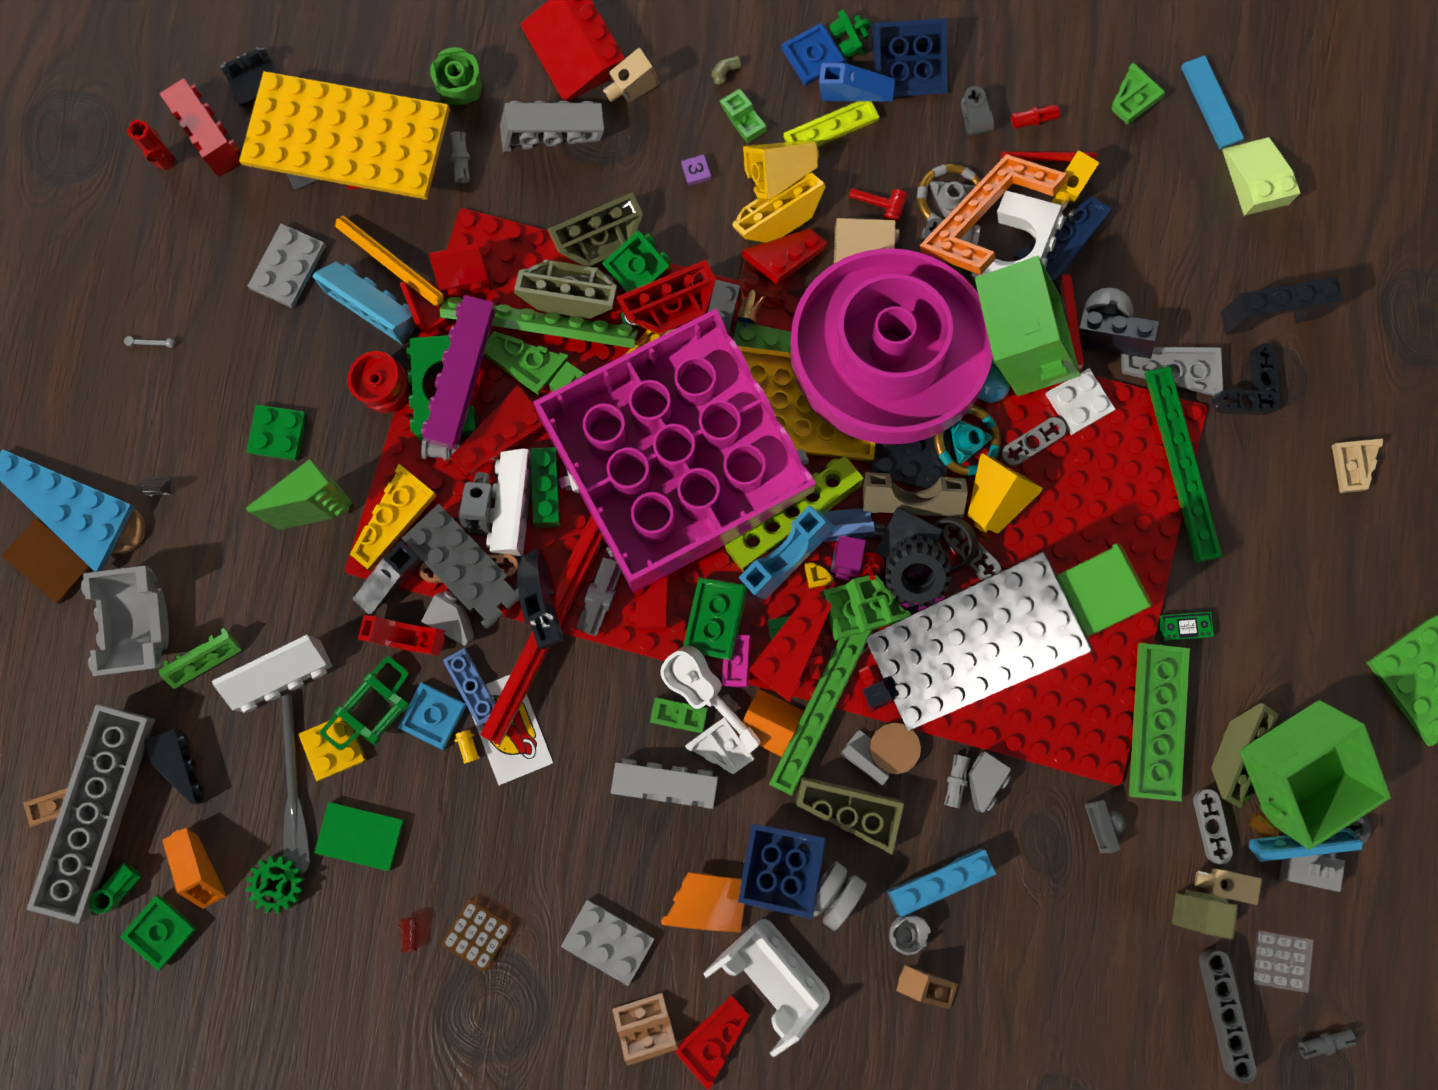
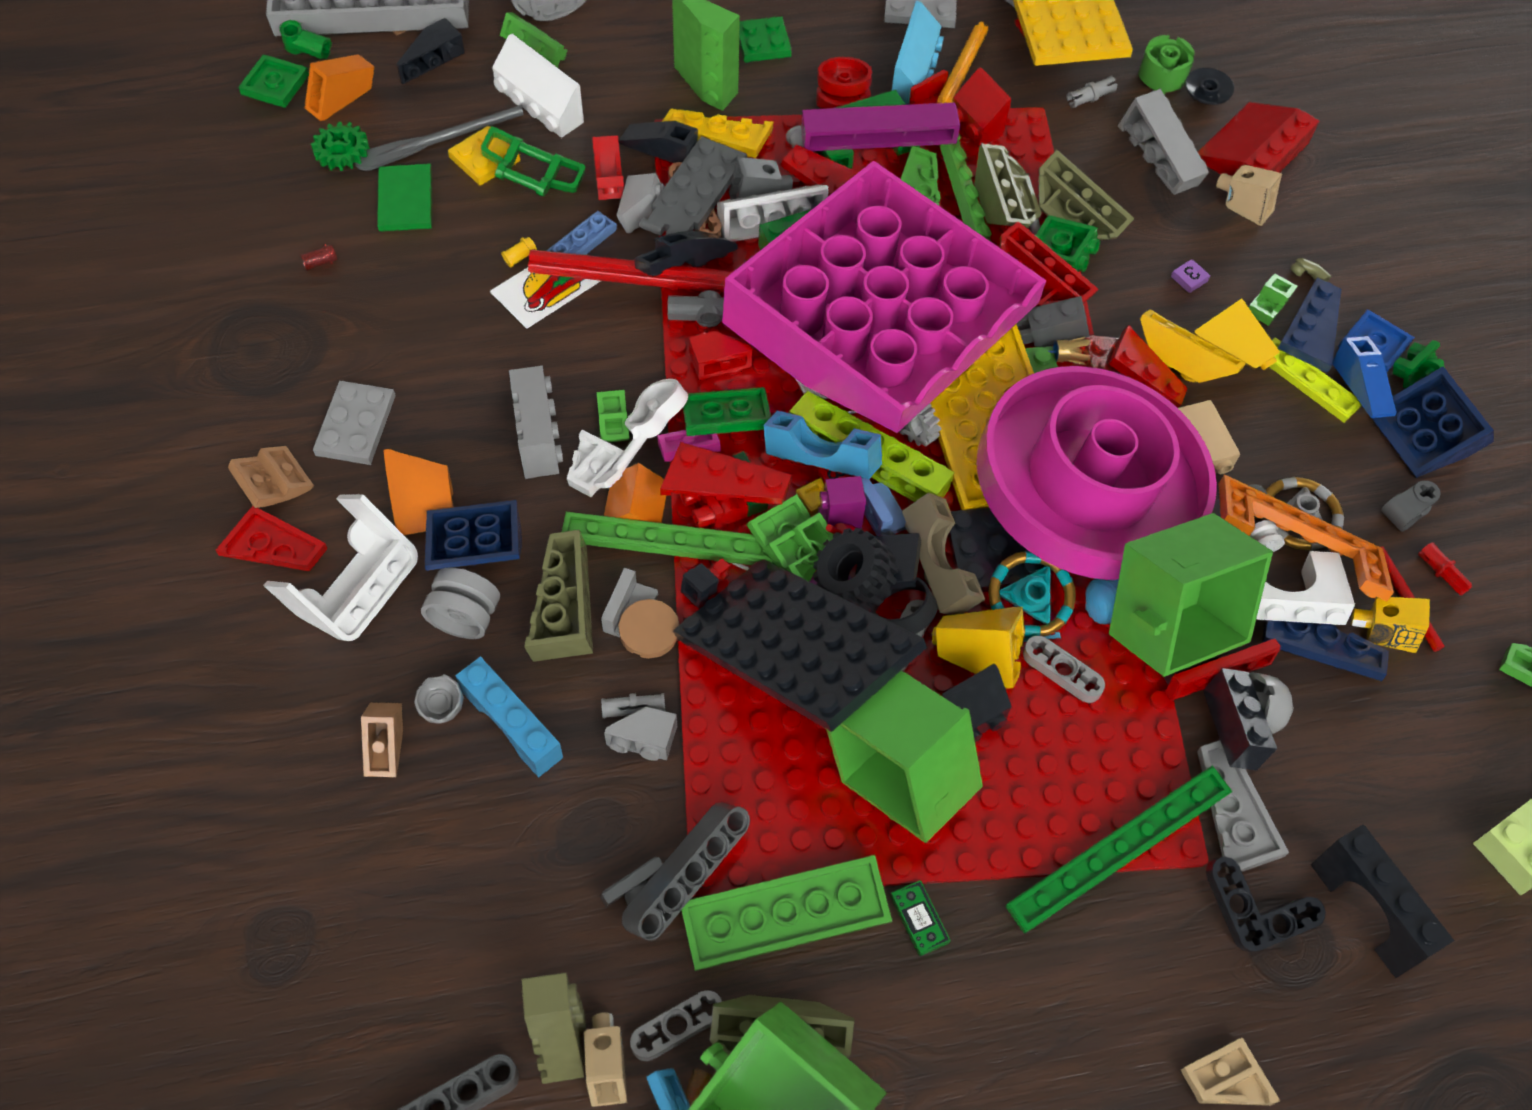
camera: 70 degrees right, 20 degrees down
dark azure tile [398,682,467,750] -> none
tile [440,898,513,973] -> none
red piece [849,188,908,223] -> none
white plate [1046,368,1115,436] -> none
none -> dark grey beam [622,802,750,940]
none -> black slope [942,663,1012,743]
none -> black dish [1185,68,1235,105]
none -> dark blue wing [1278,278,1341,373]

